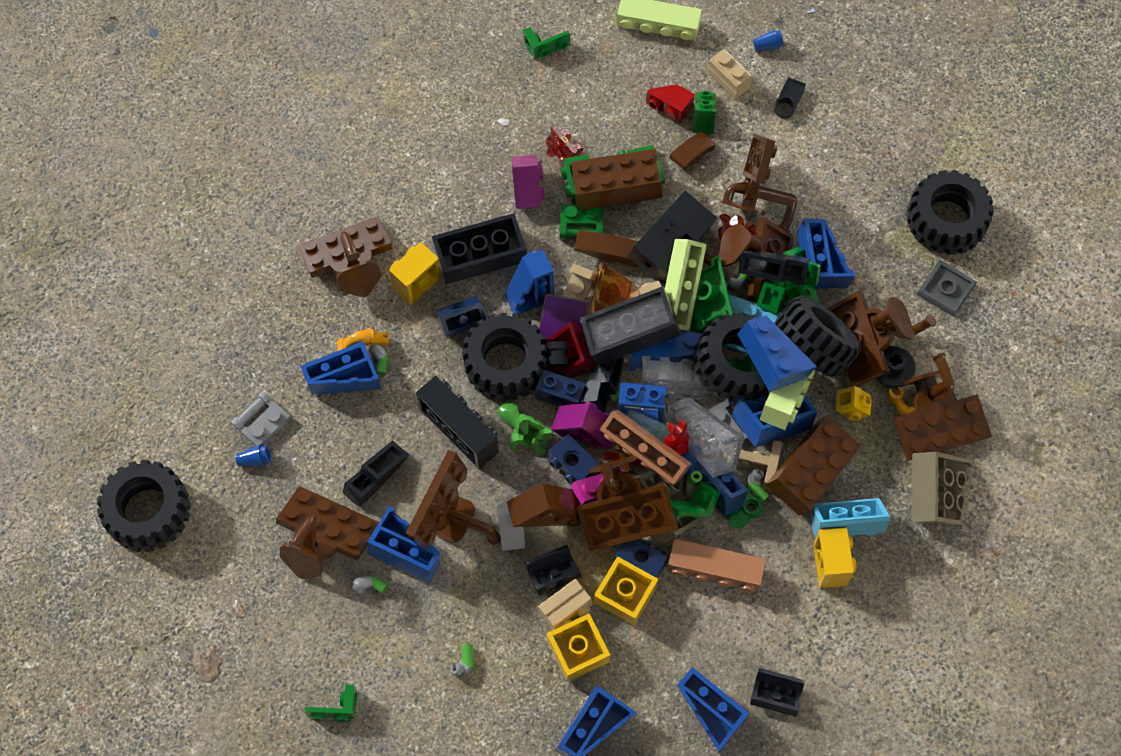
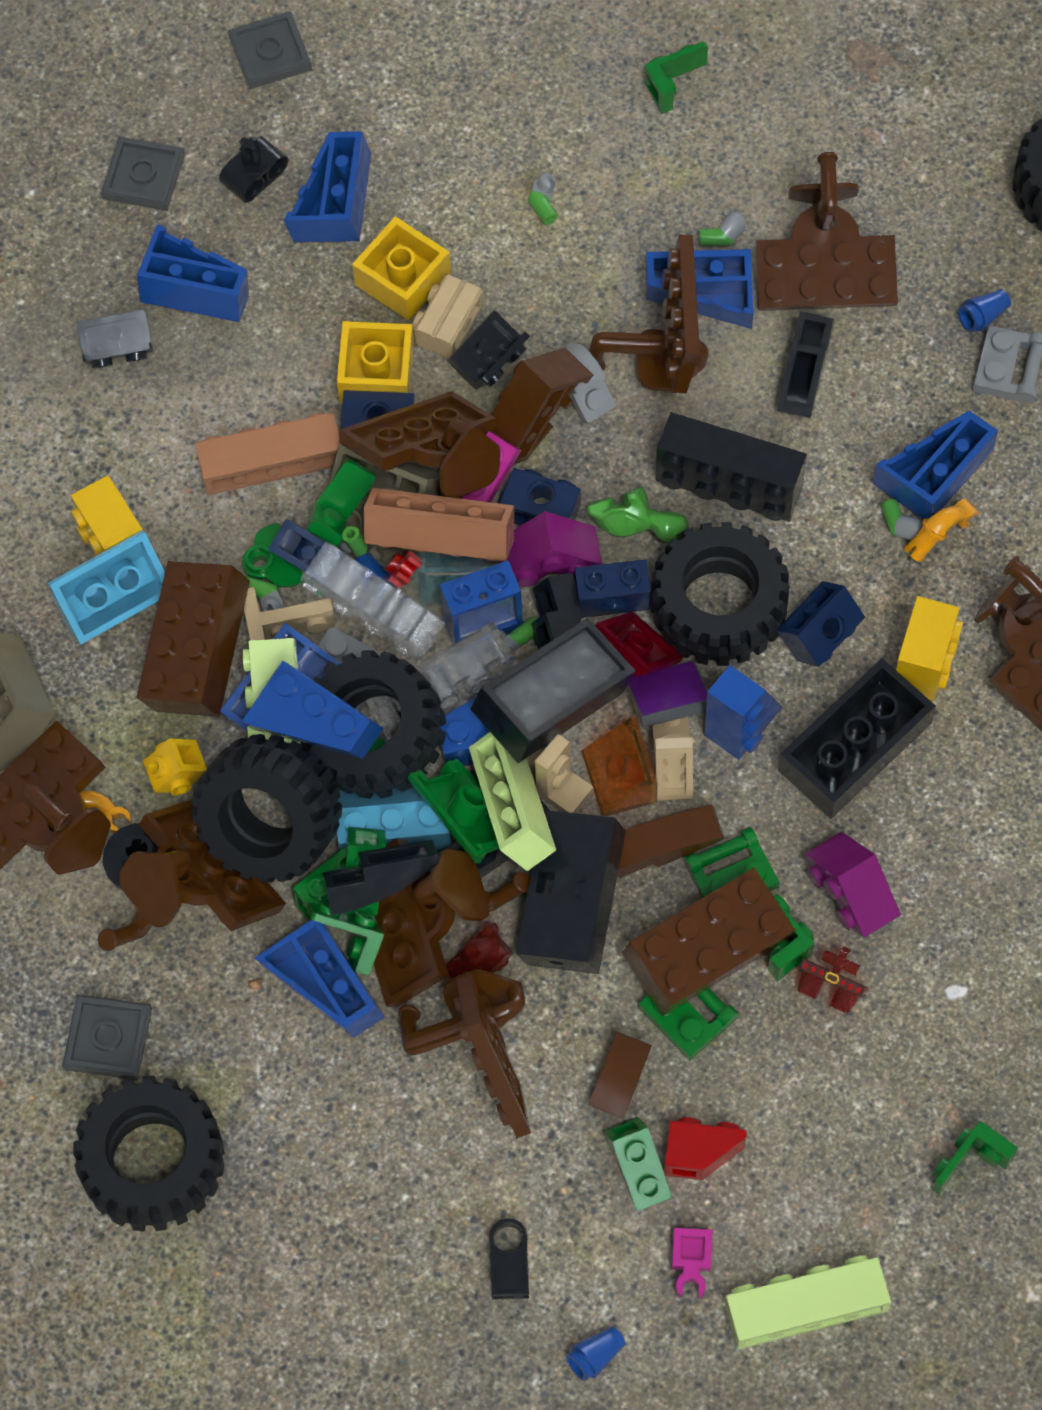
camera: 155 degrees right, 0 degrees up
black wheel [546,341,569,366] -> none
tan brick [708,49,752,99] -> none
none -> dark pink plate [672,1228,713,1298]

